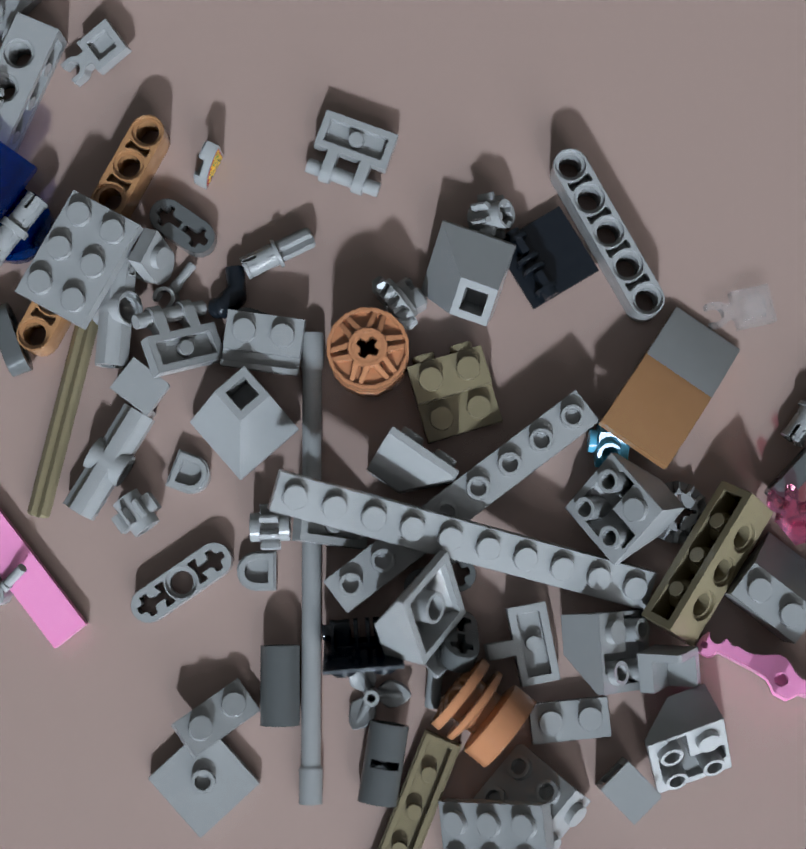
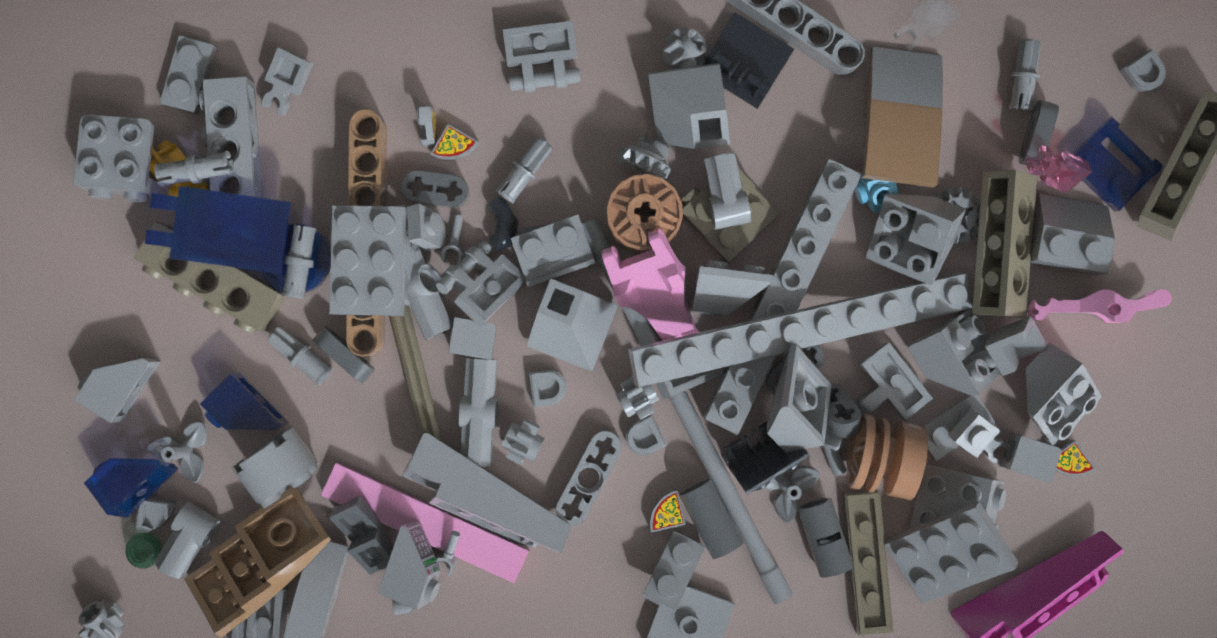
camera: 30 degrees left, 5 degrees up
none -> light grey wedge [402,433,571,553]
none -> tile [430,124,479,160]
none -> bright pink animal [602,229,700,341]
none -> tile [650,489,686,532]
none -> light grey piece [704,153,751,230]
none -> light grey plate [948,408,1011,464]
none -> tile [1055,440,1096,476]

